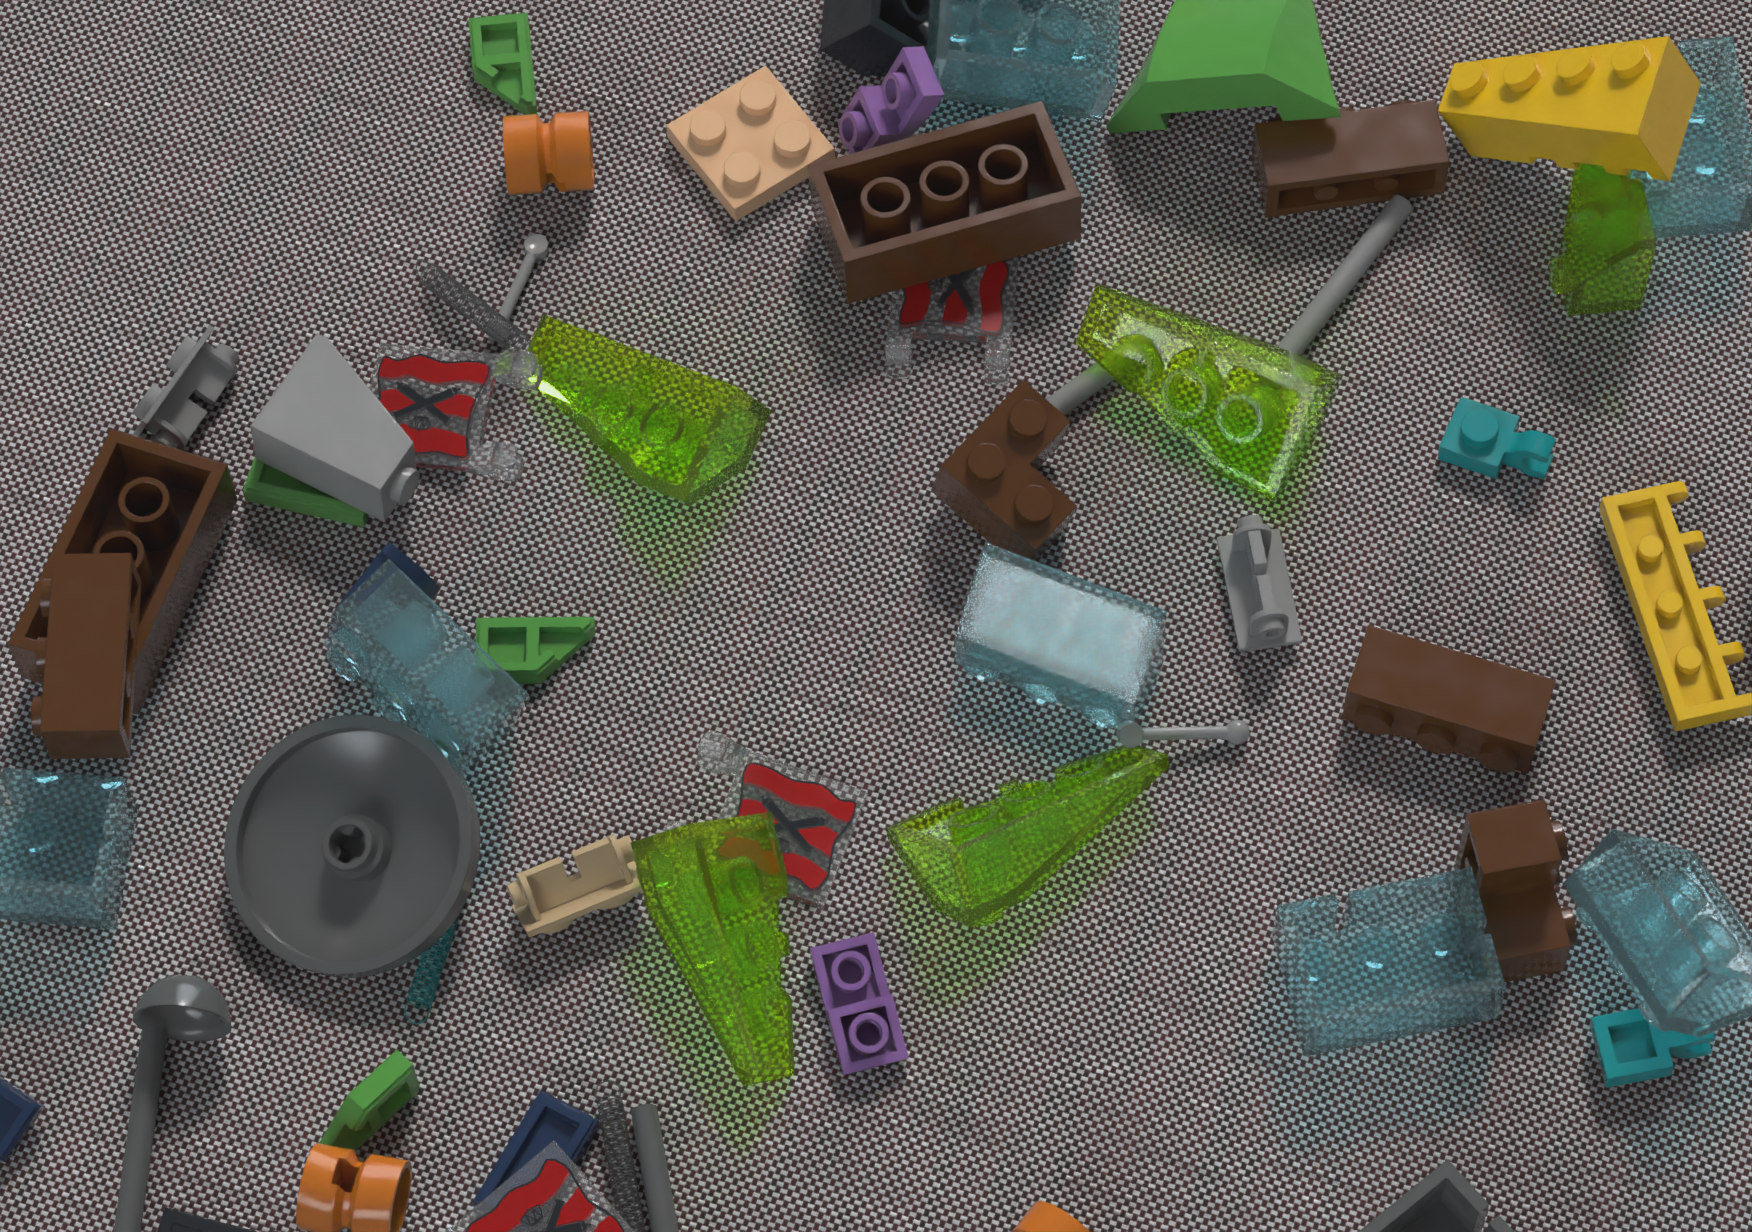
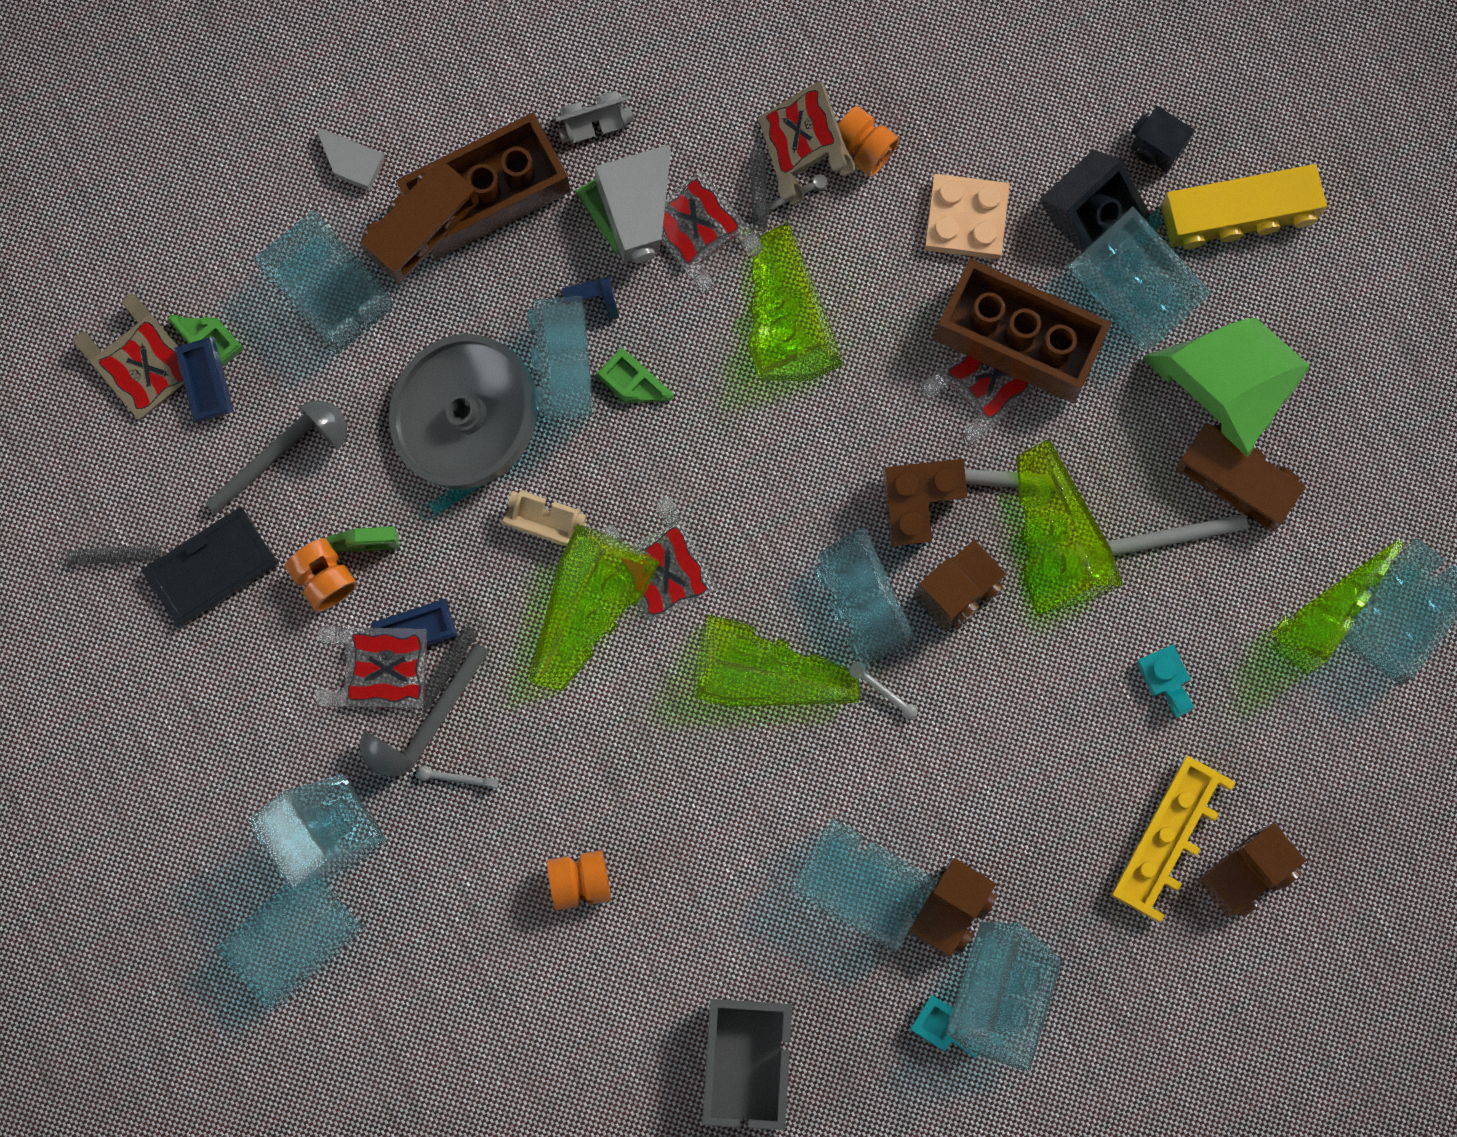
camera: 40 degrees right, 15 degrees up
bright green tile [468,12,538,115] -> none
medium lavender slope [809,932,909,1075] -> none
medium lavender slope [838,46,944,154] -> none
light grey hinge [1217,515,1302,652] -> none
reddish brown brick [1342,625,1556,774] -> none
yellow wedge [1438,36,1701,181] -> none
none -> dark tan flag [758,81,855,206]
none -> reddish brown brick [914,539,1007,632]

